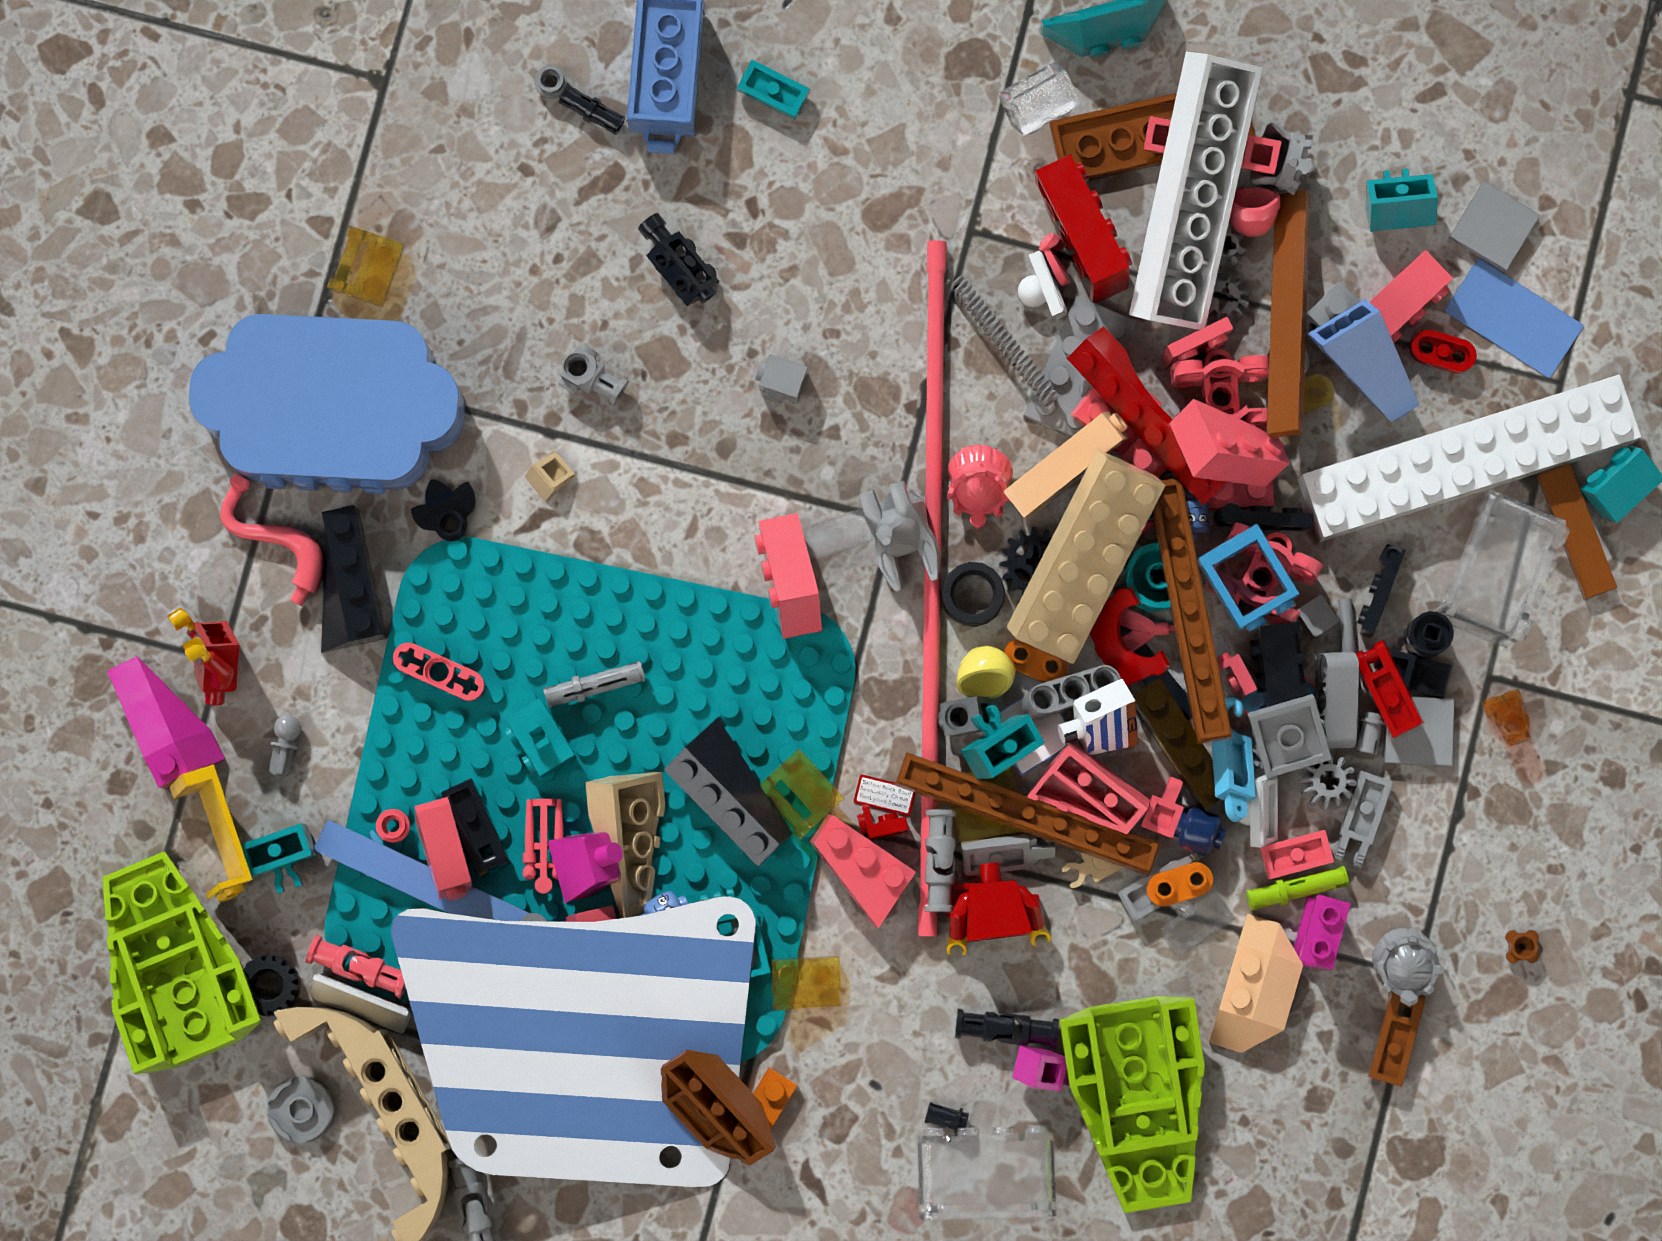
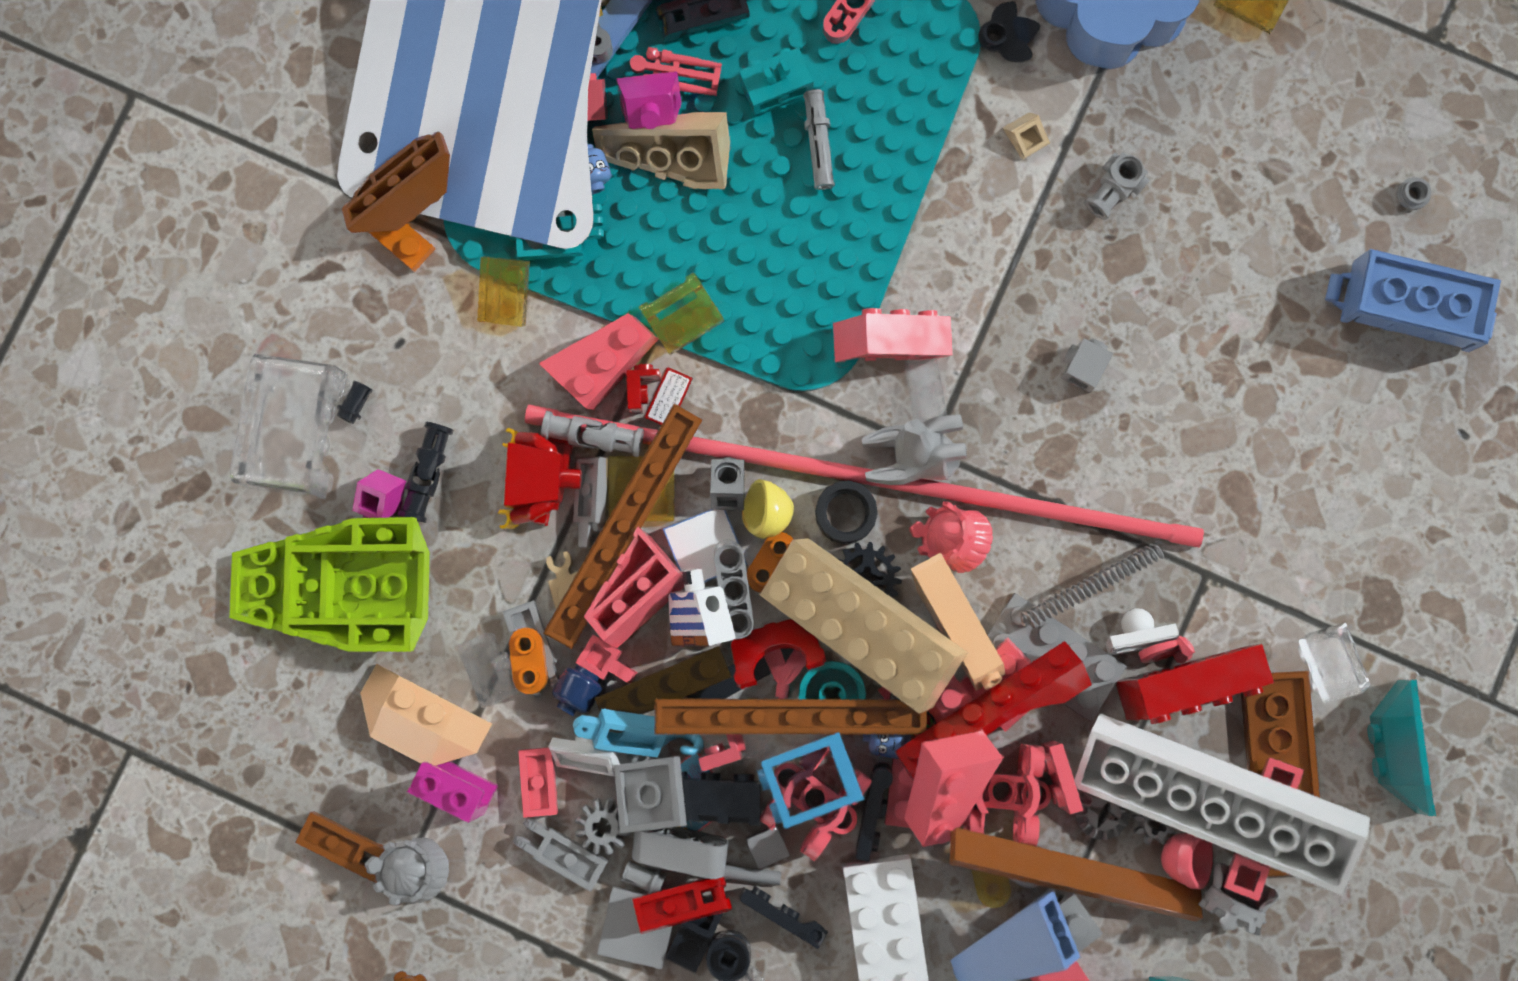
camera: 105 degrees right, 0 degrees up
black pin [559,85,626,135] -> none
black brick [638,213,720,306] -> none
black wedge [664,715,793,866] -> none
teal plate [737,59,810,120] -> none
teal brick [960,705,1045,779] -> none
lime pin [1246,866,1349,911] -> none

